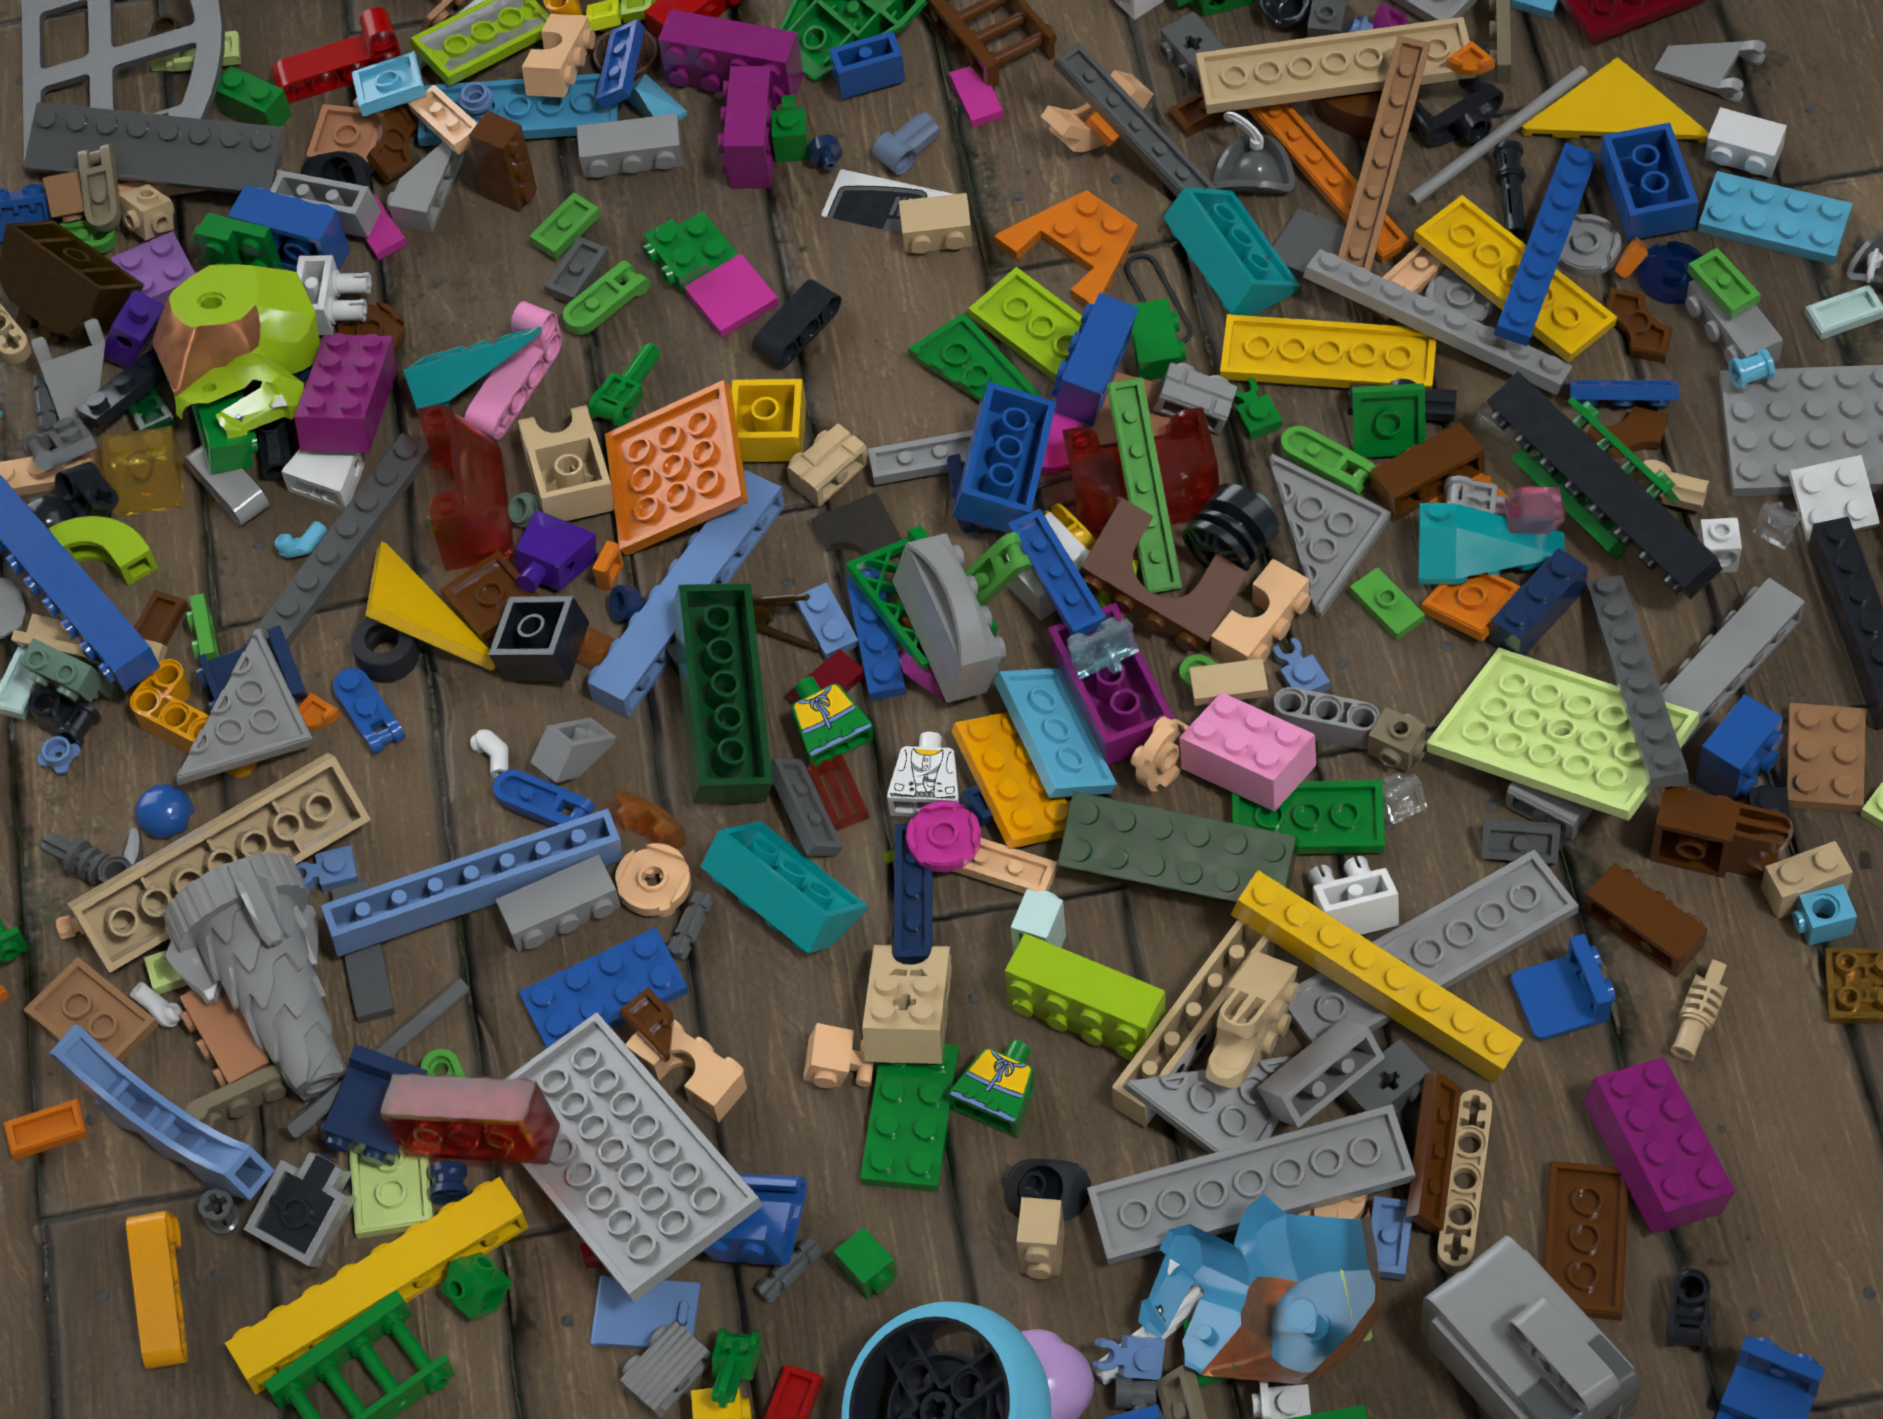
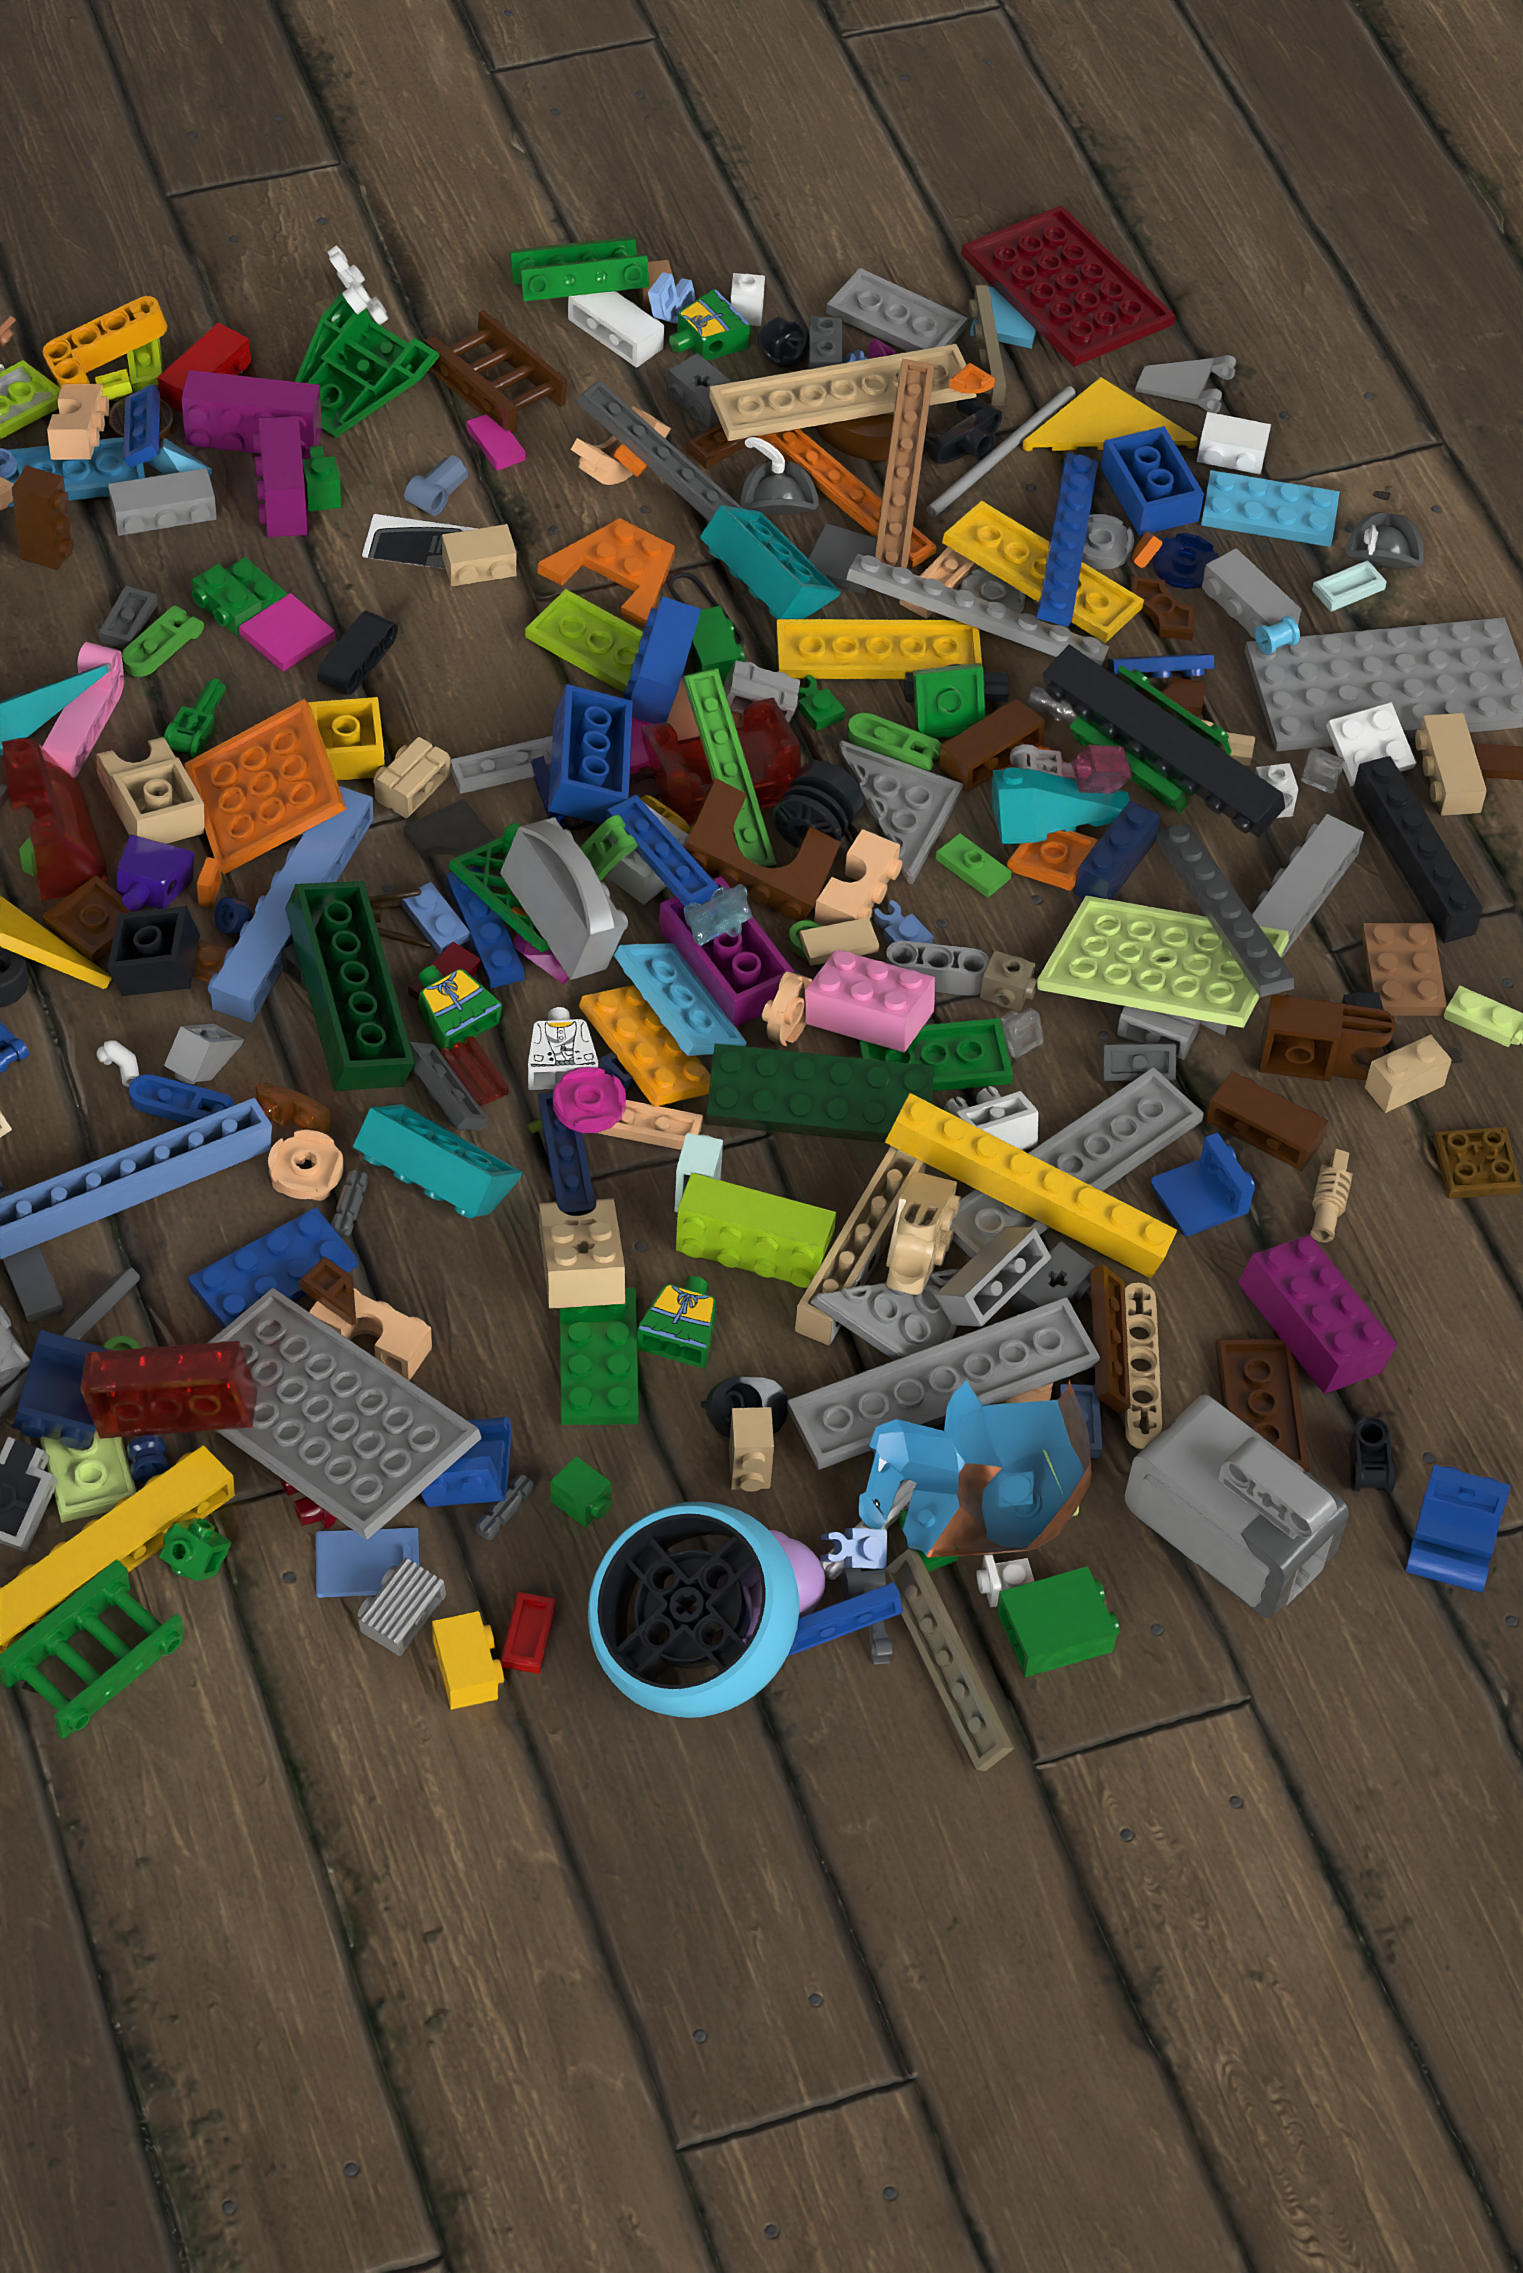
camera: 20 degrees left, 5 degrees down
light grey brick [495,854,621,952] -> none
sand green plate [508,492,541,528] -> none
bright green plate [529,192,601,260] -> none
green connector [711,1328,761,1408] -> none
light nougat brick [803,1023,874,1088] -> none
dark blue tile [806,134,843,171] -> none
blue brick [829,31,905,99] -> none
green wing [908,313,1042,402] -> none
black pin [1492,140,1527,240] -> none
bright green plate [1688,248,1761,319] -> none
blue brick [1695,694,1784,802] -> none
medium azure brick [1792,884,1857,946] -> none

